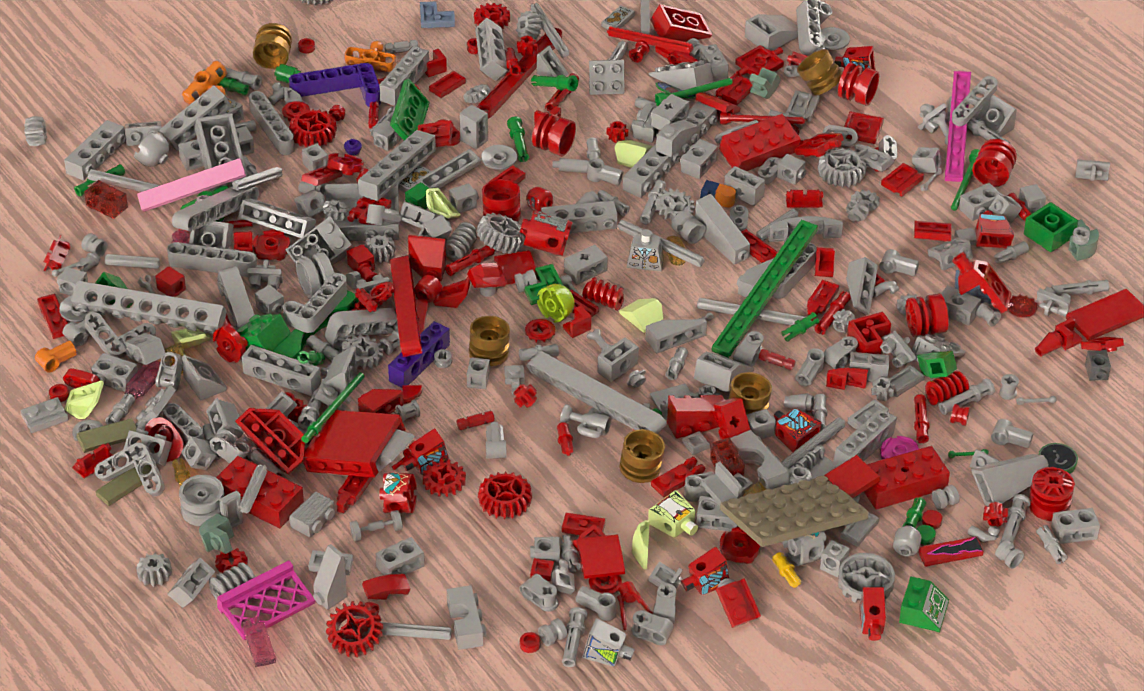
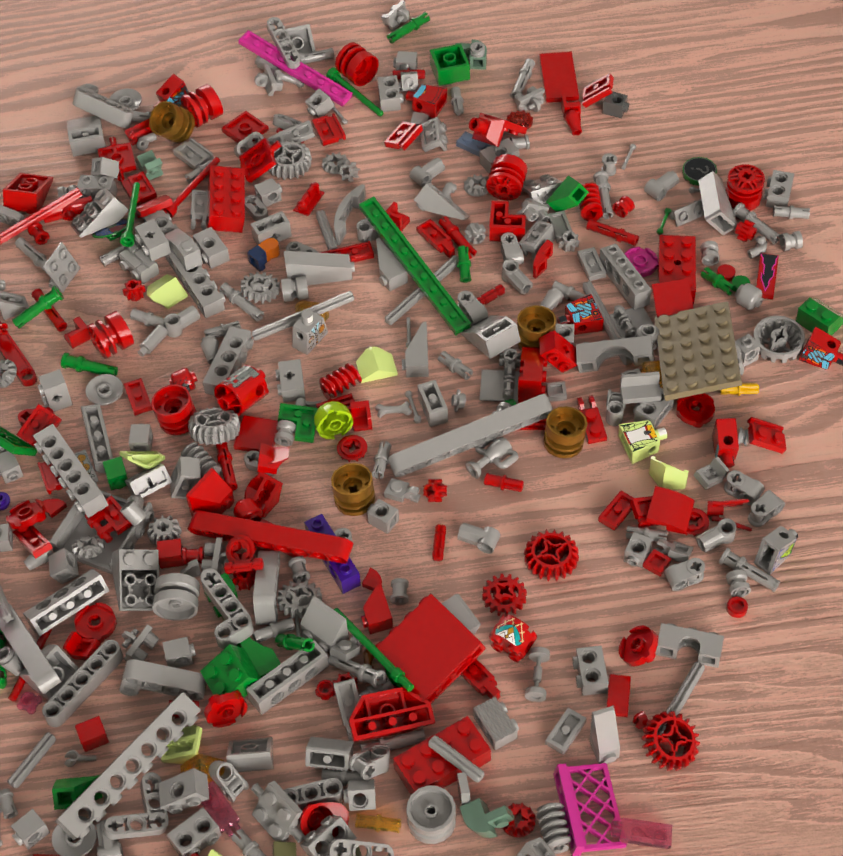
camera: 60 degrees left, 10 degrees up
red torso [401,428,449,475] -> none
clear red brick [710,437,745,477] -> none
none -> light grey brick [91,157,119,179]
none -> green pin [387,12,430,44]
none -> red plate [619,625,658,667]

